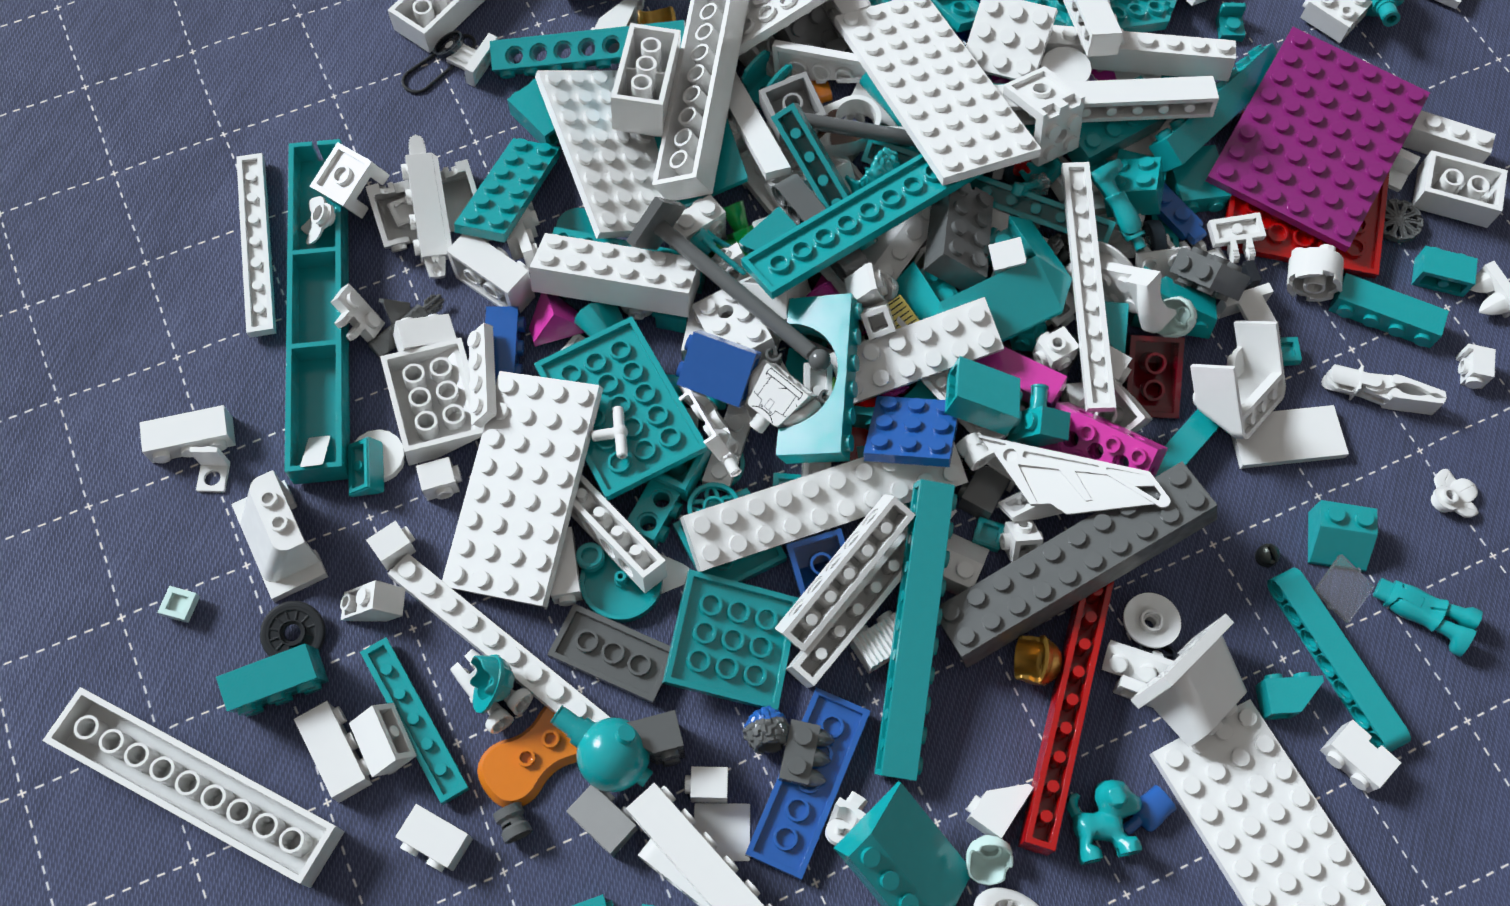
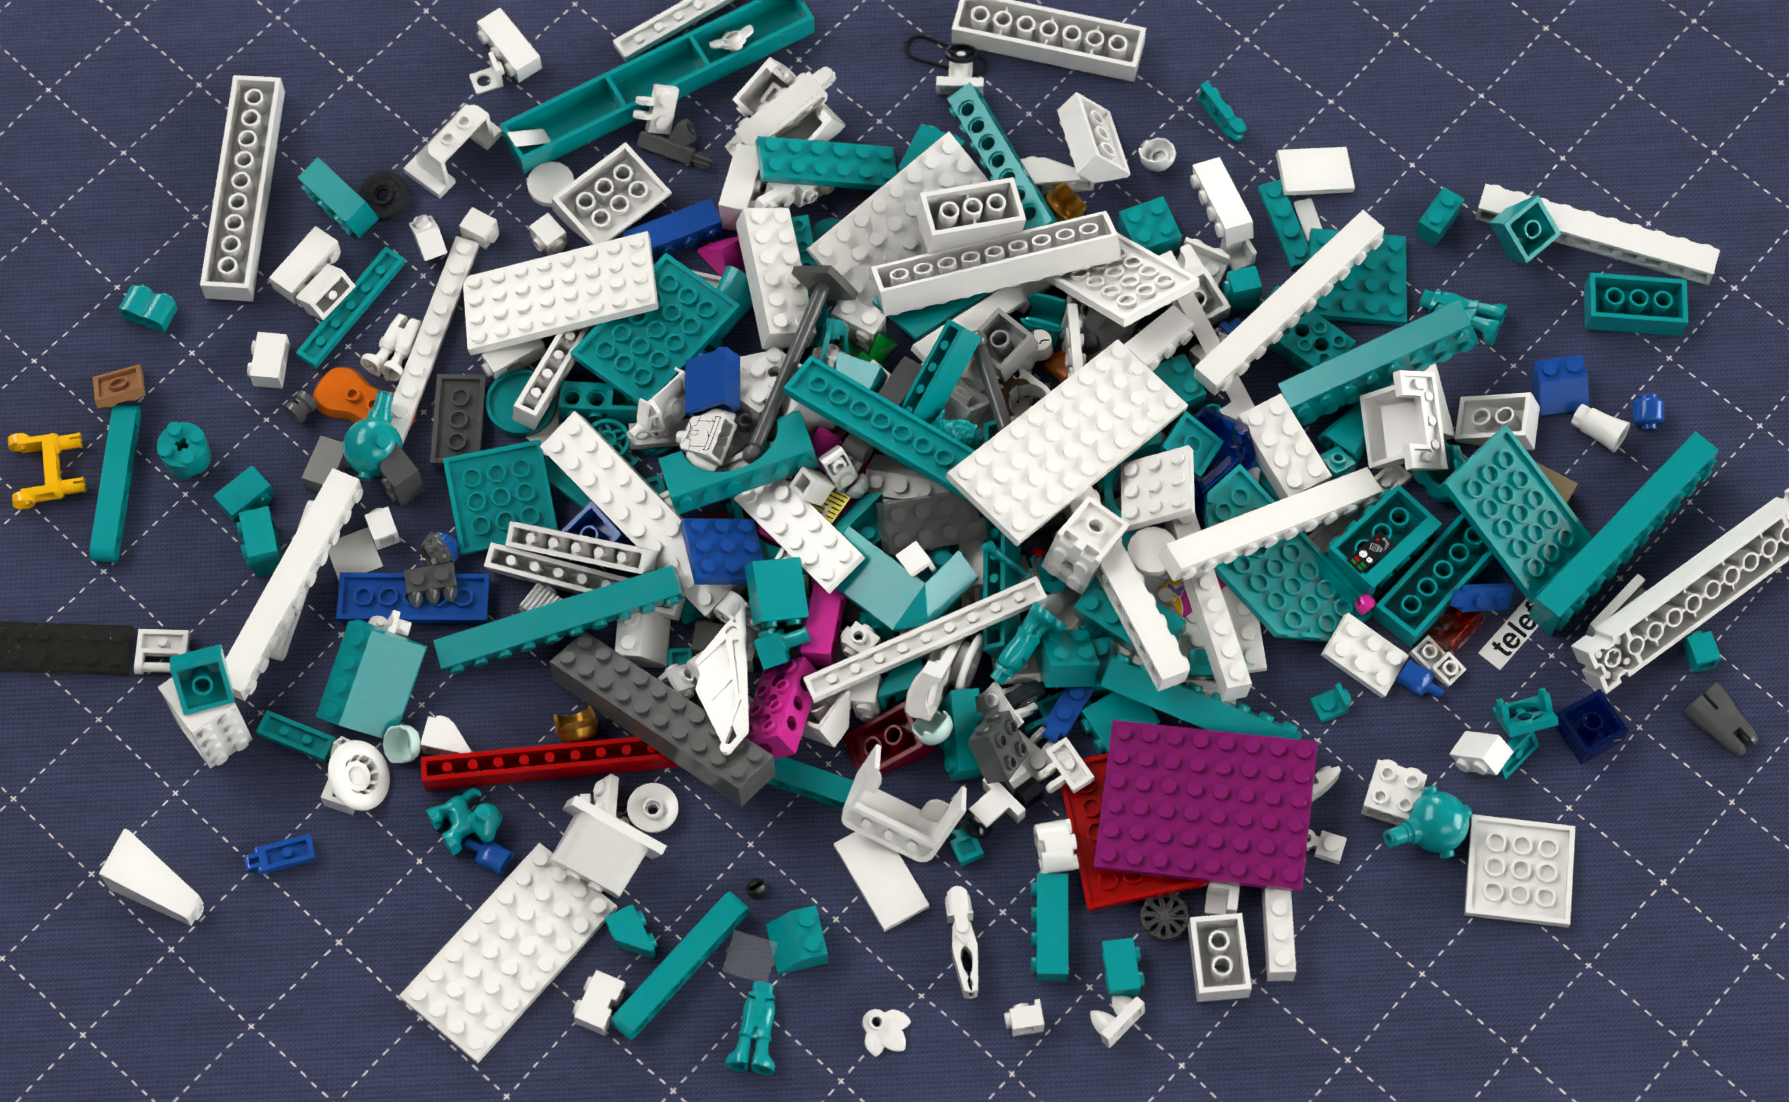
camera: 70 degrees right, 0 degrees up
light aqua plate [157,586,200,623] -> none
white panel [310,143,390,218] -> none
teal slope [348,437,384,497] -> none
white brick [393,314,457,352] -> none
white plate [467,323,497,428] -> none
teal piece [470,654,515,714] -> none
teal tile [576,542,606,573] -> none
white piece [591,406,628,459] -> none

